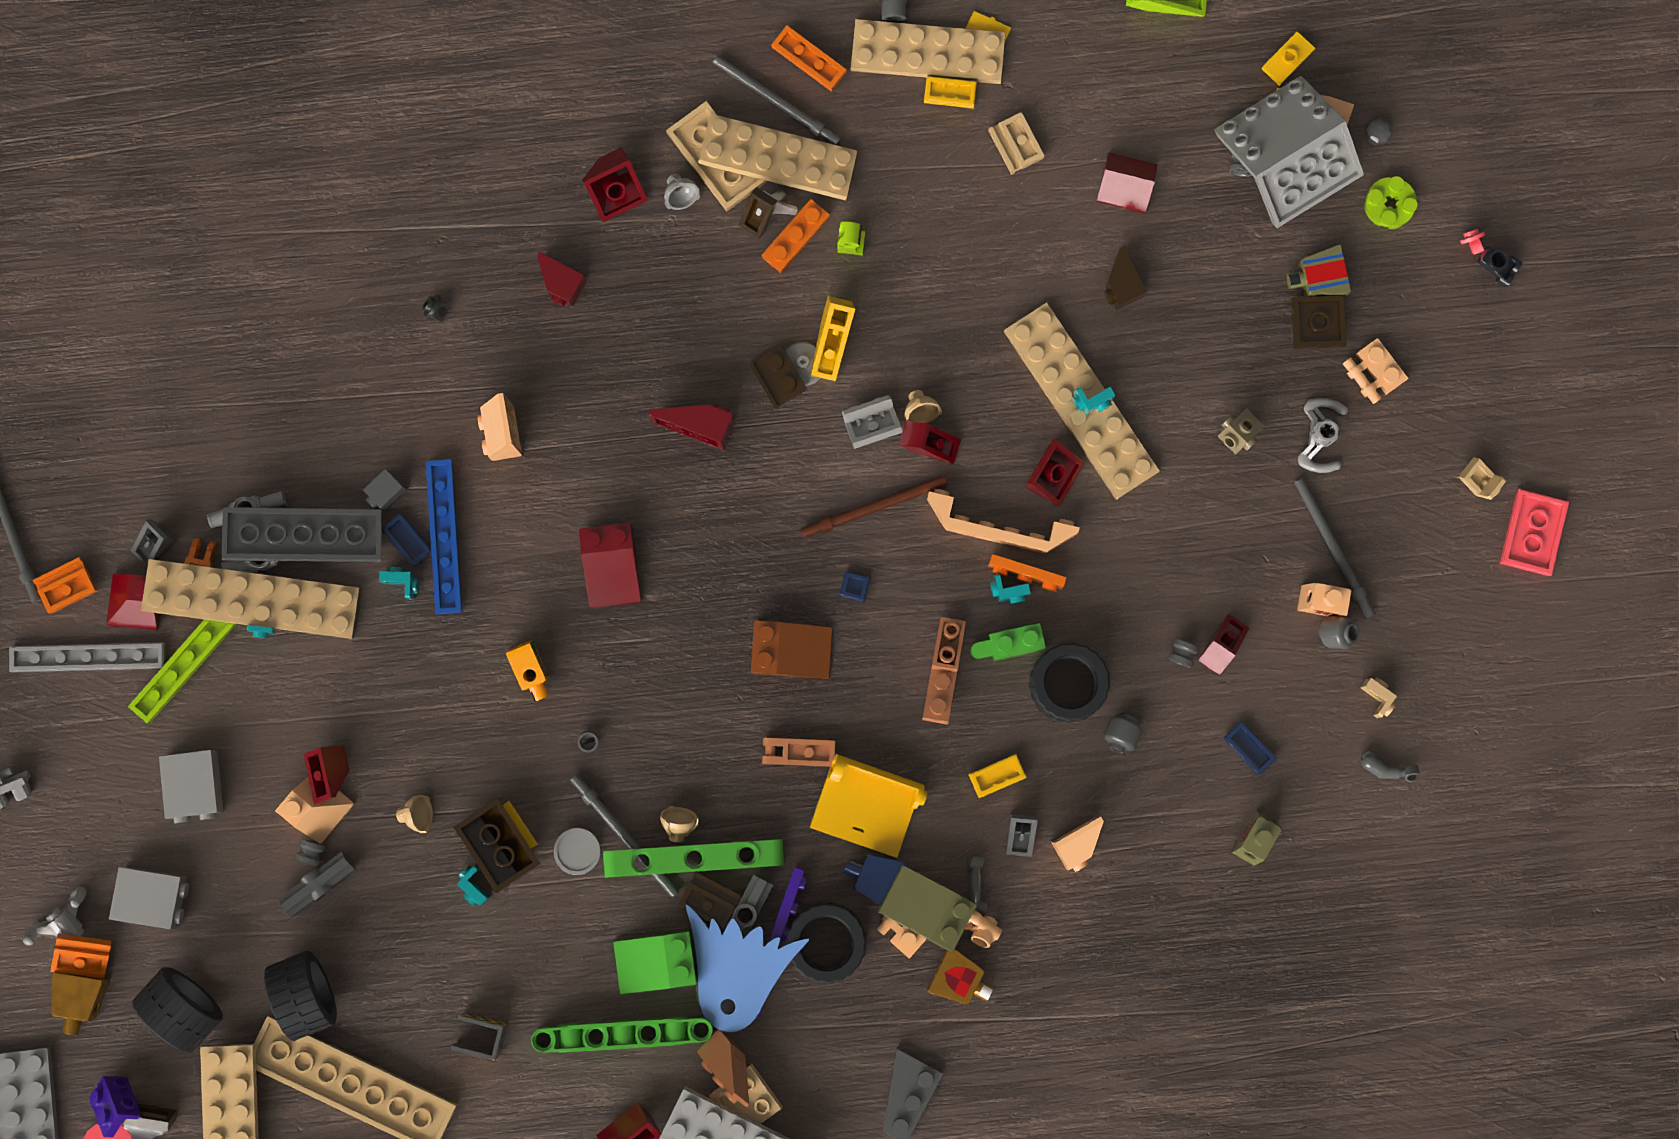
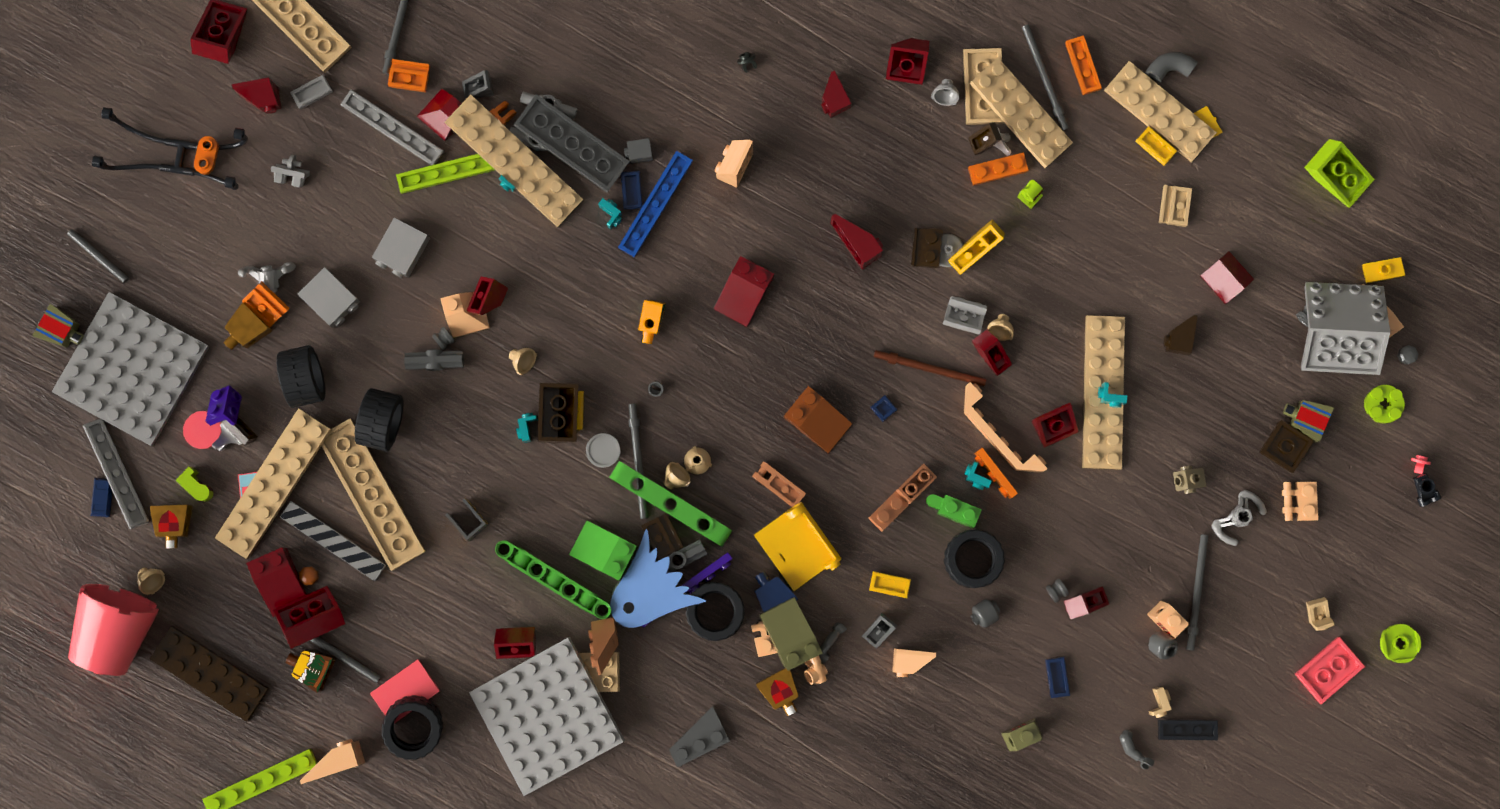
camera: 35 degrees right, 0 degrees up
none -> tan piece [684,446,712,475]
none -> black plate [1158,720,1218,740]
none -> lime plate [1380,624,1421,663]

